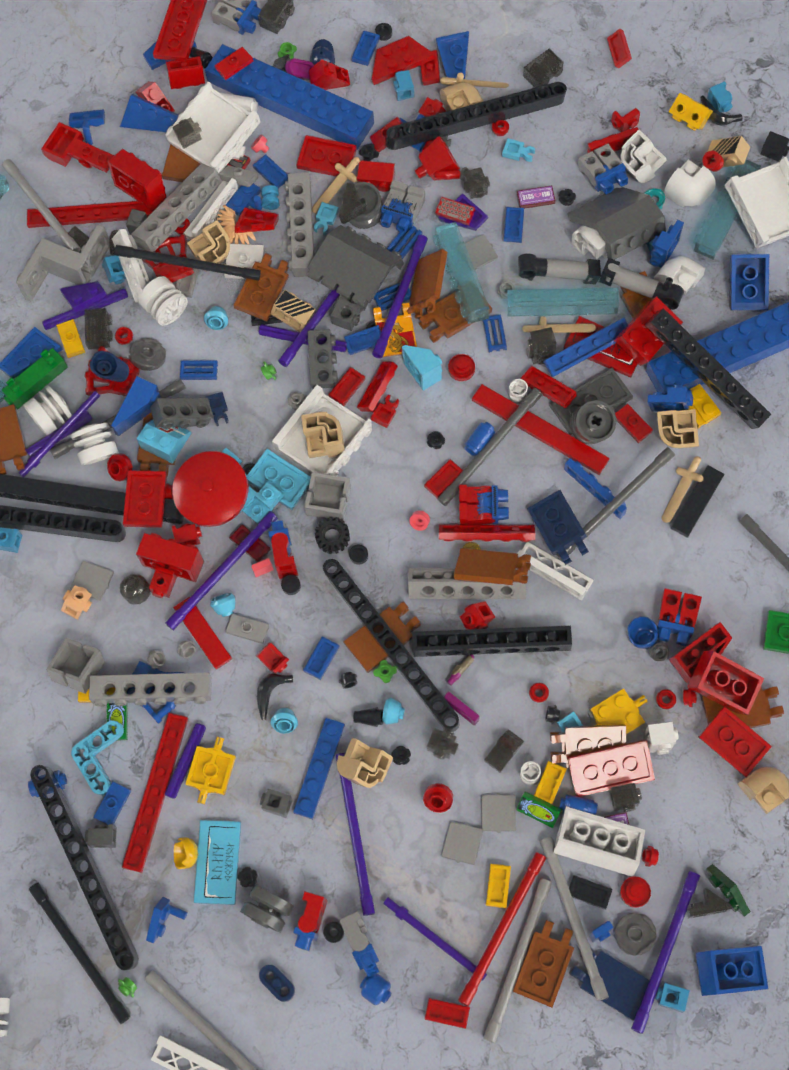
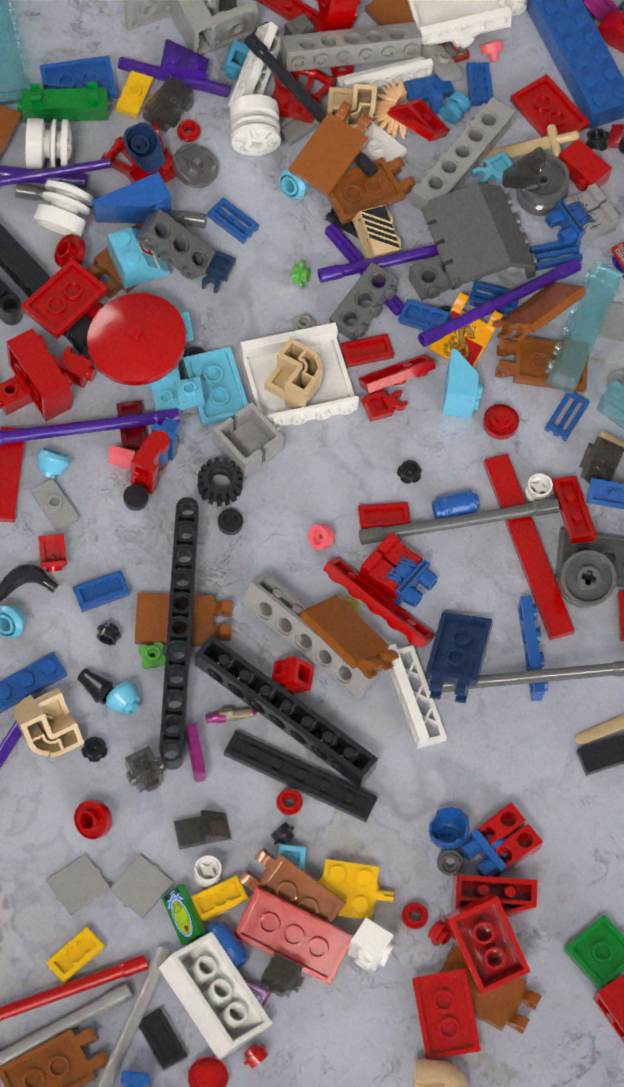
camera: 25 degrees right, 5 degrees down
none -> black tile [224,730,378,823]
none -> dark orange tile [288,101,372,197]

